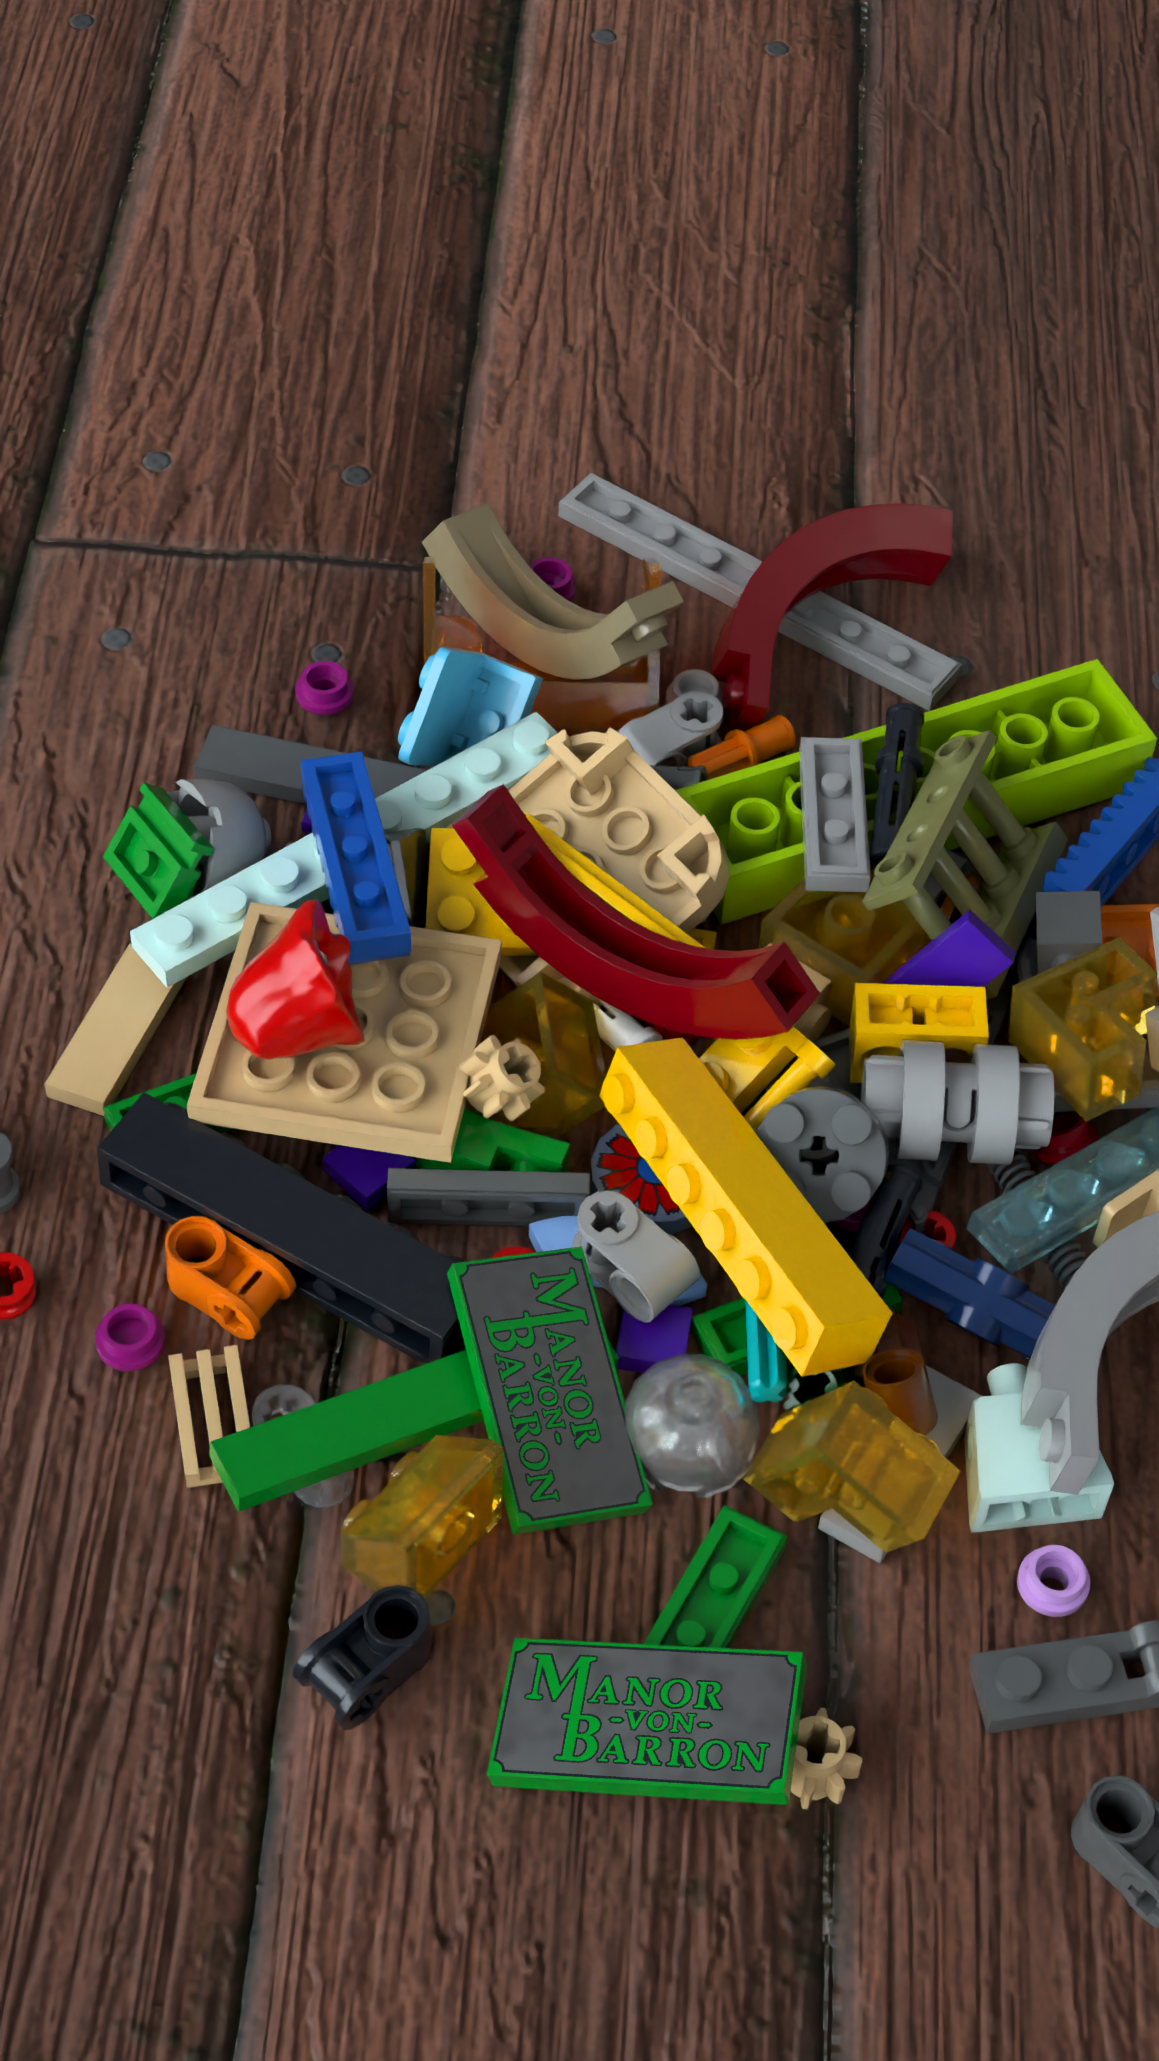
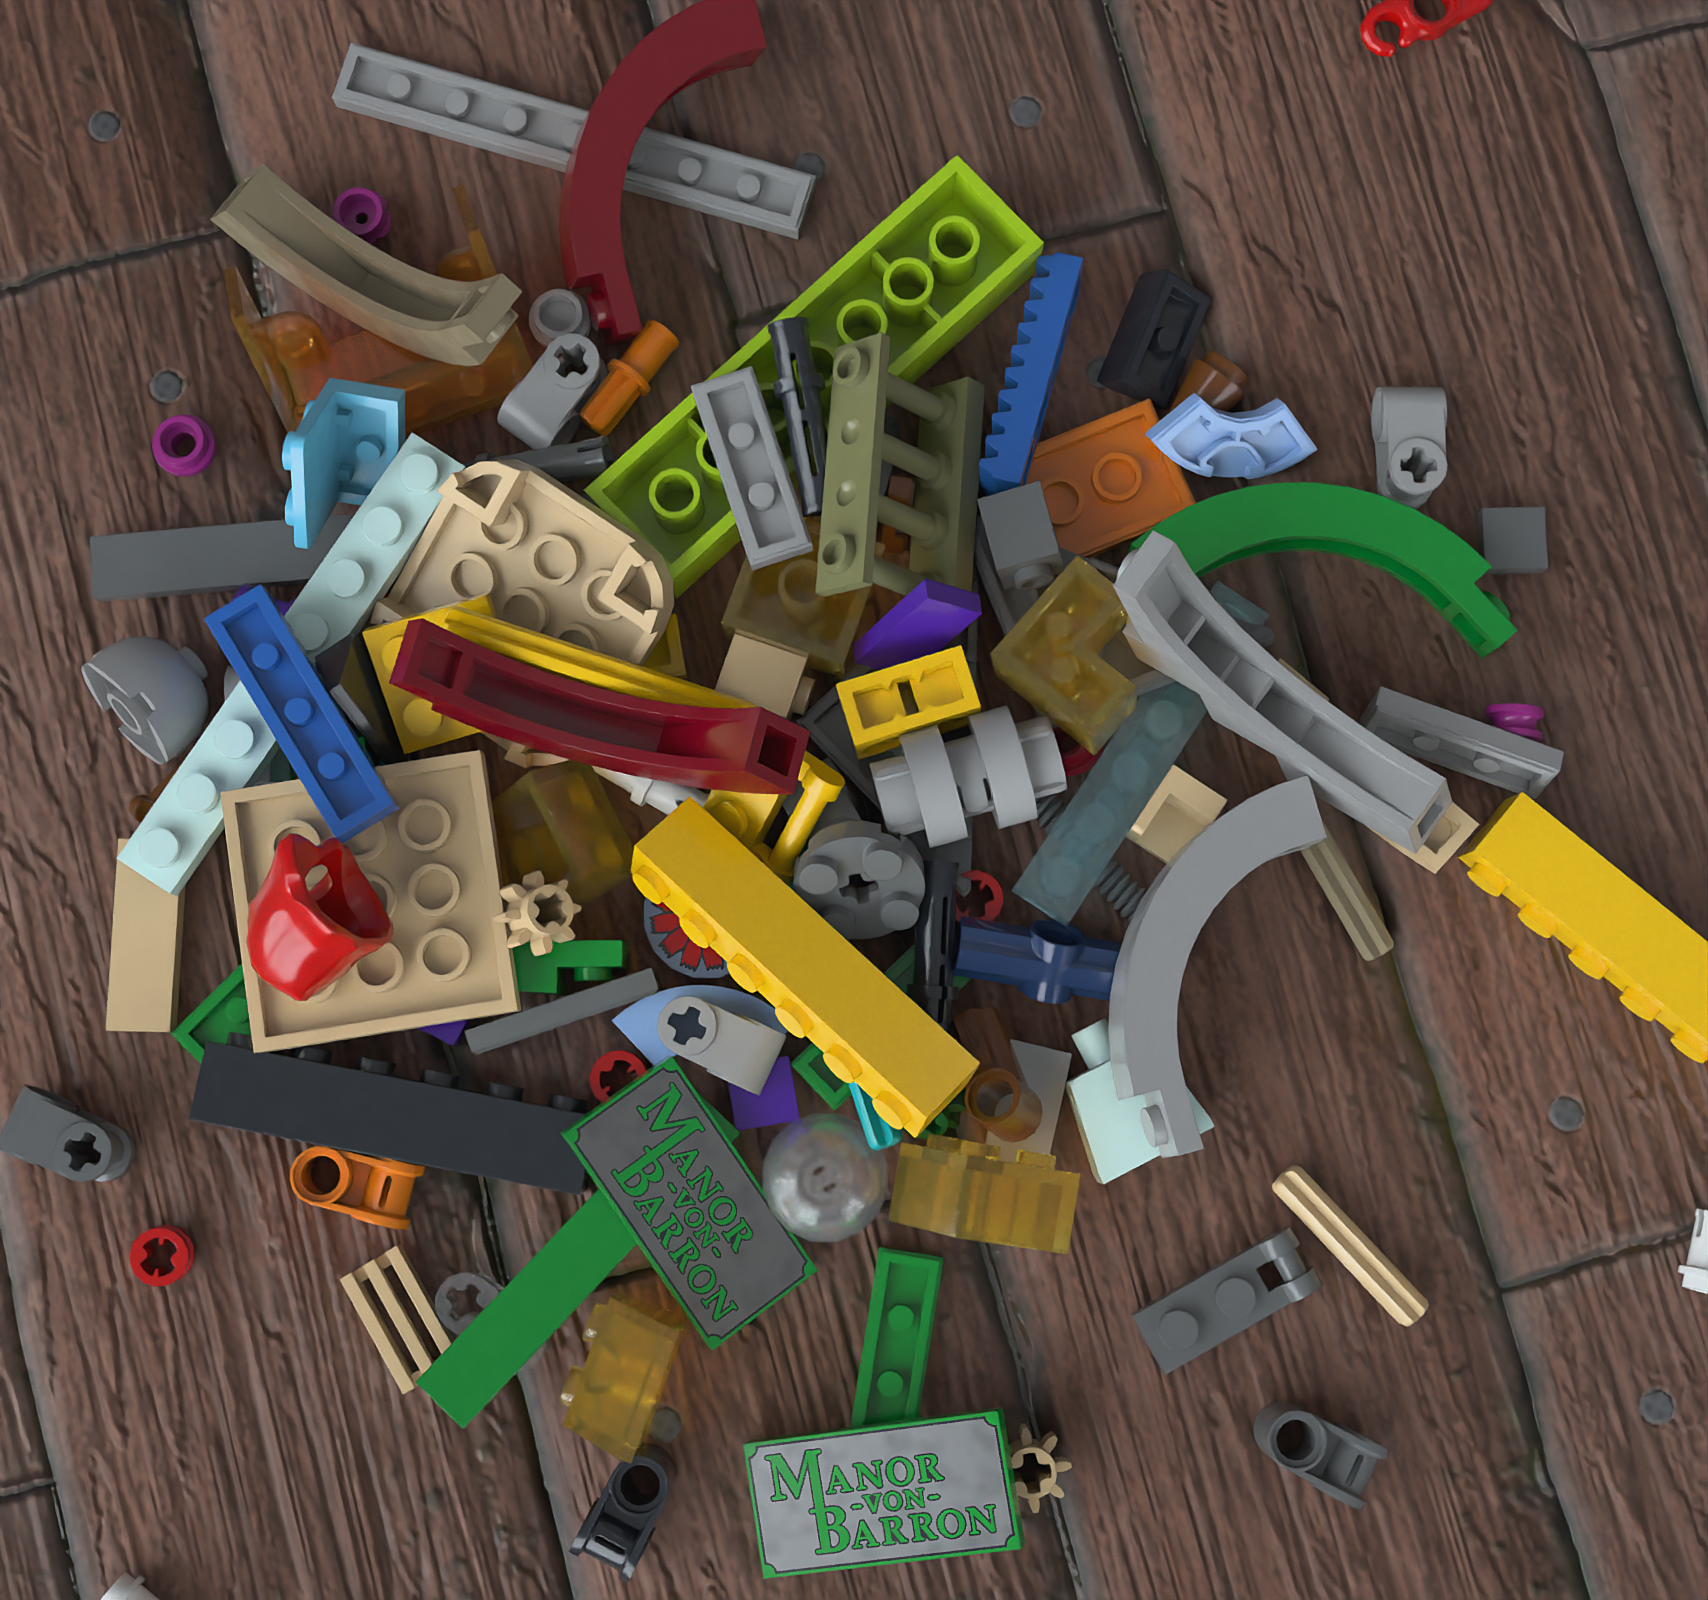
camera: 15 degrees left, 30 degrees up
magenta plate [95,1303,165,1371] -> none
green plate [103,782,215,919] -> none
lavender plate [1017,1545,1091,1617] -> none

